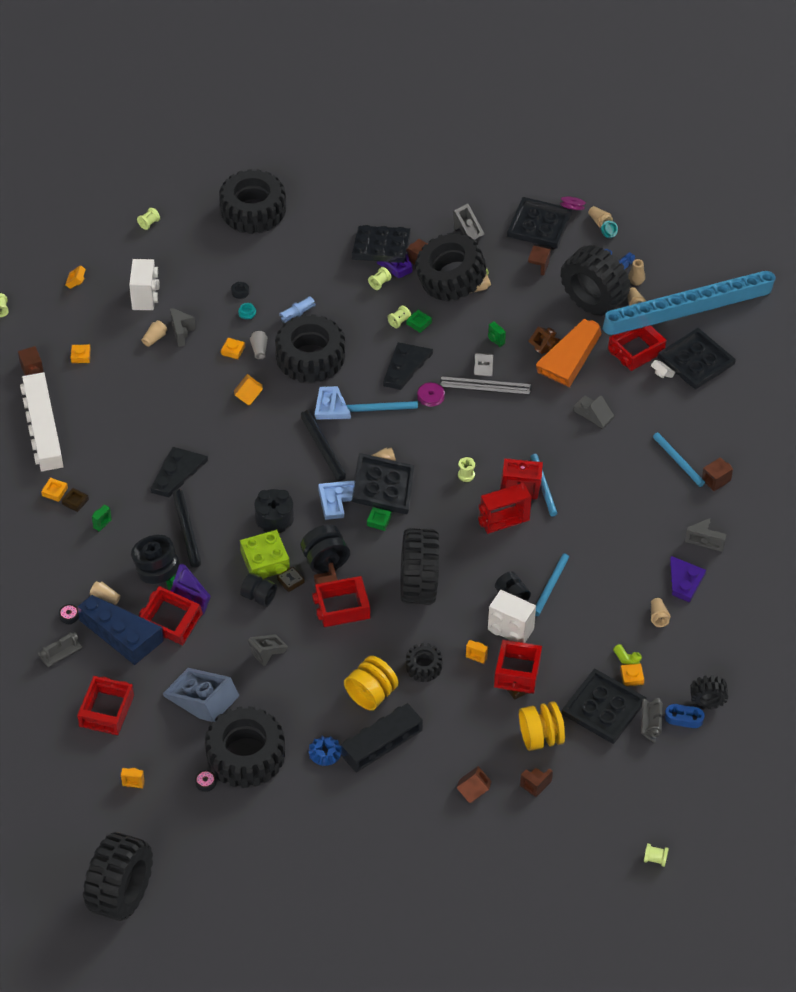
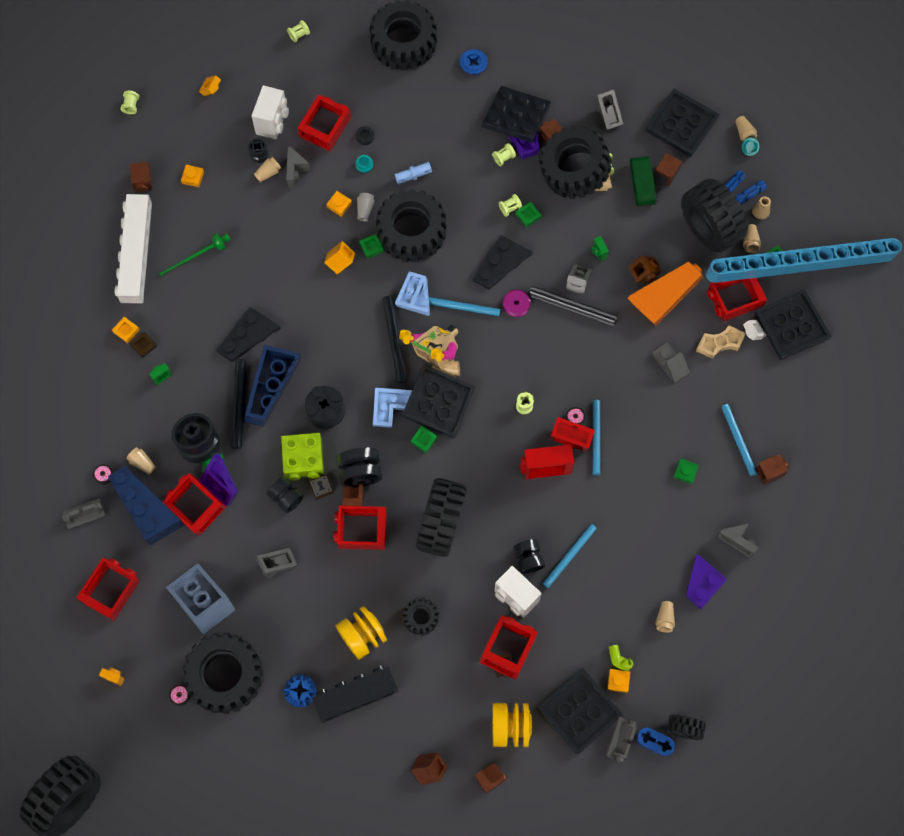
camera: 15 degrees right, 20 degrees up
light orange plate [466,640,488,664] -> none
magenta piece [560,196,586,210] -> none
none -> green sword [159,233,231,276]
none -> dark blue wedge [245,345,301,427]
none -> black wheel [248,138,268,163]
none -> red window [297,94,351,151]
none -> green plate [359,234,384,259]
none -> torso [399,325,459,369]
none -> blue gear [460,49,488,75]
none -> dark green beam [630,156,656,207]
none -> green plate [674,459,699,484]
none -> tan tile [696,326,746,359]

